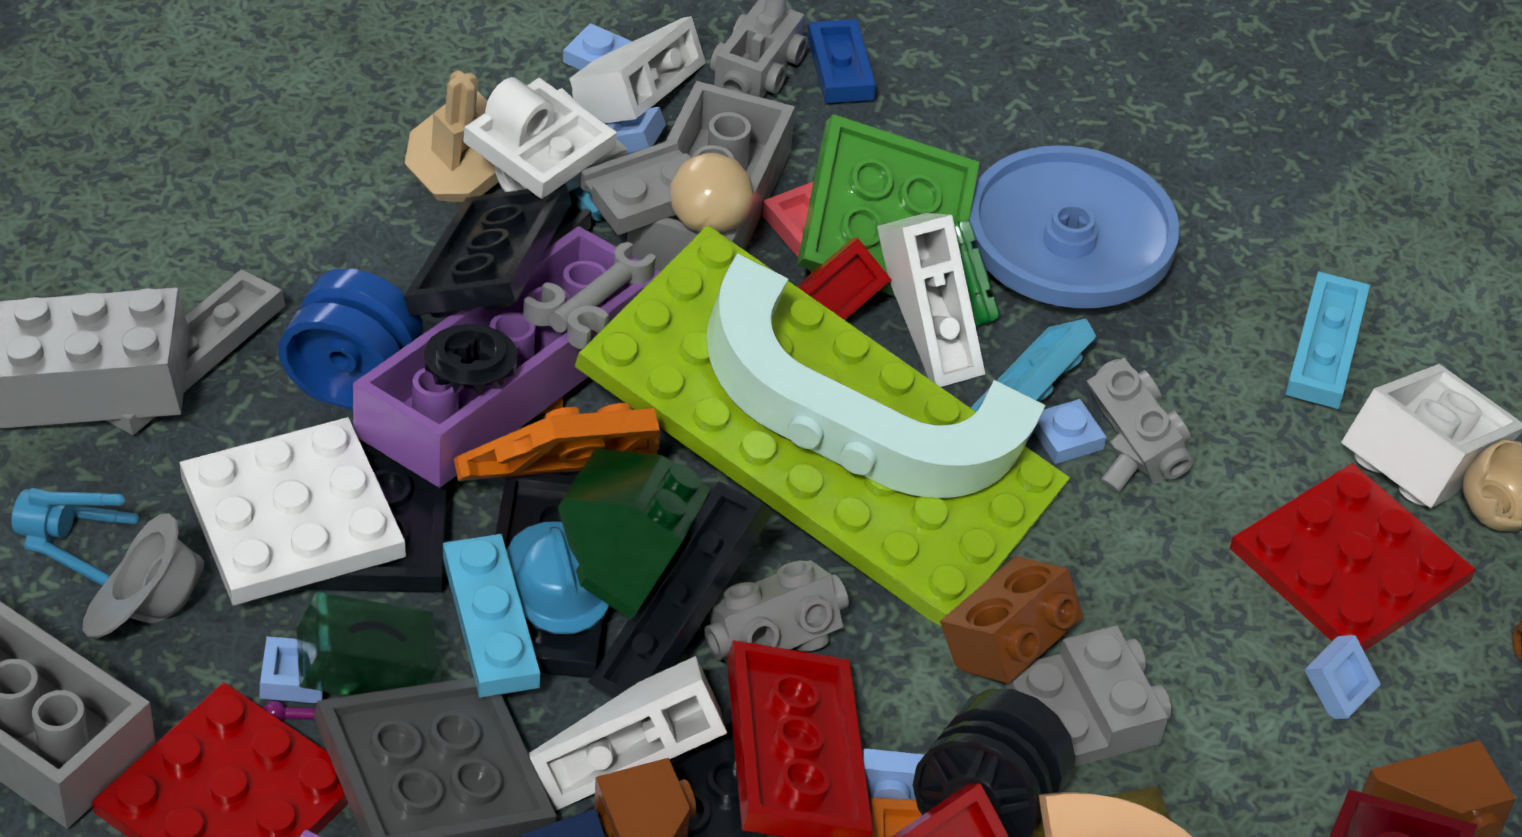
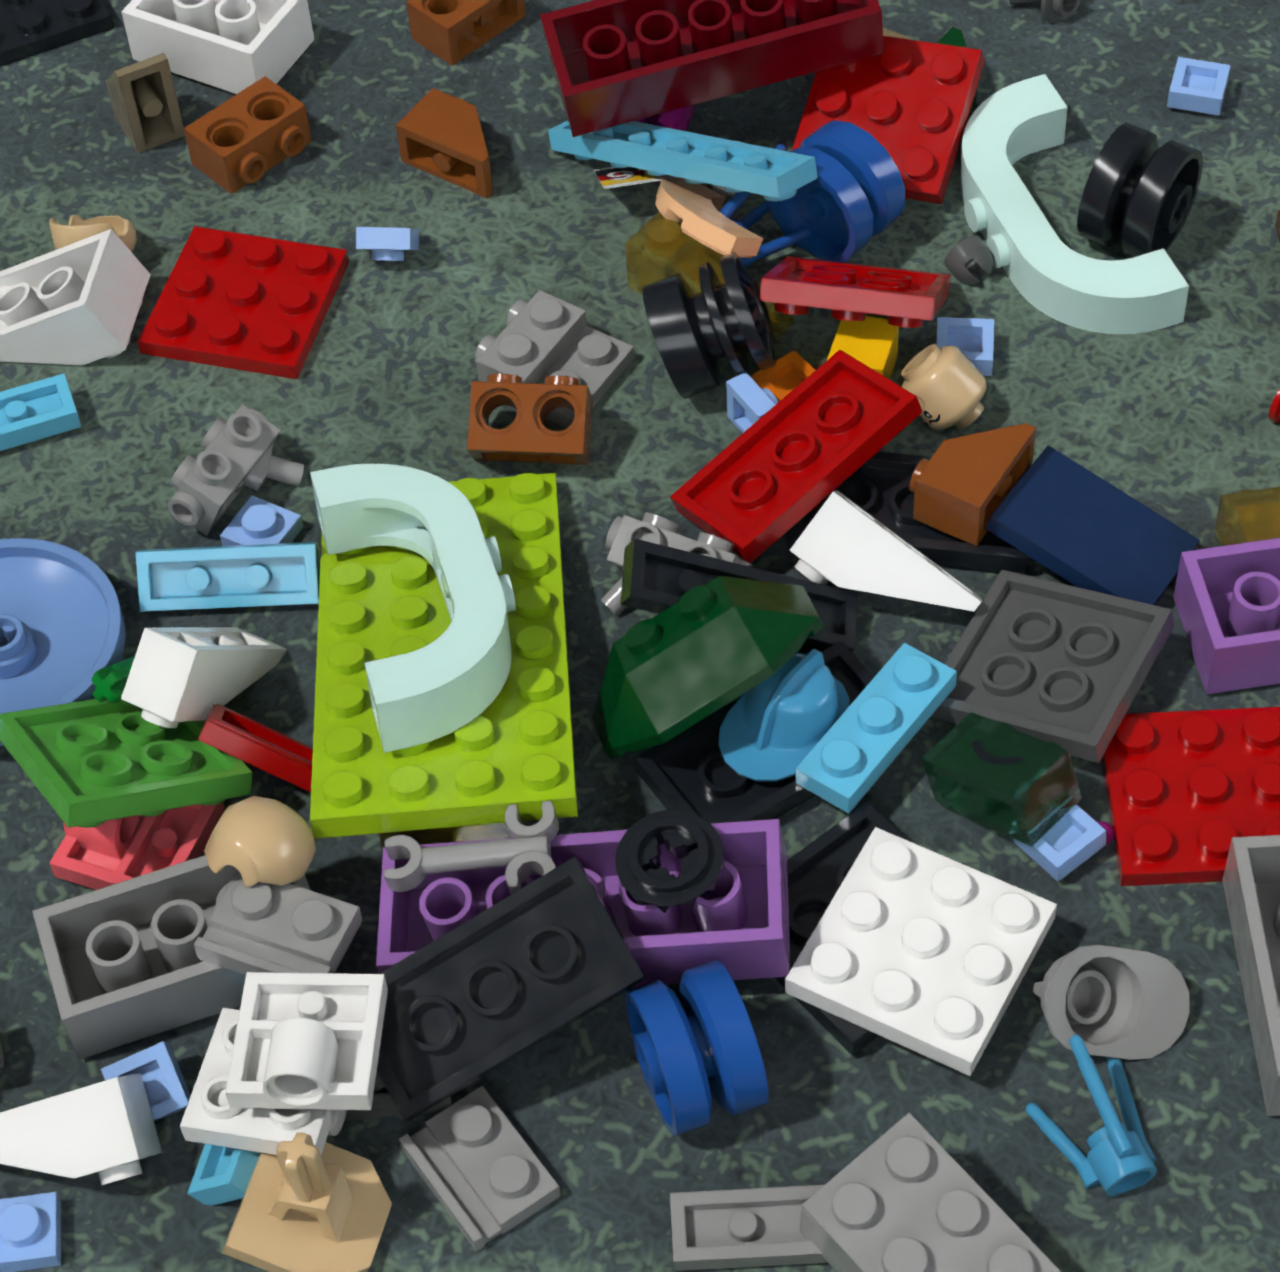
camera: 120 degrees left, 5 degrees up
orange wing [454,403,660,481] -> none
none -> light grey plate [399,1086,561,1252]

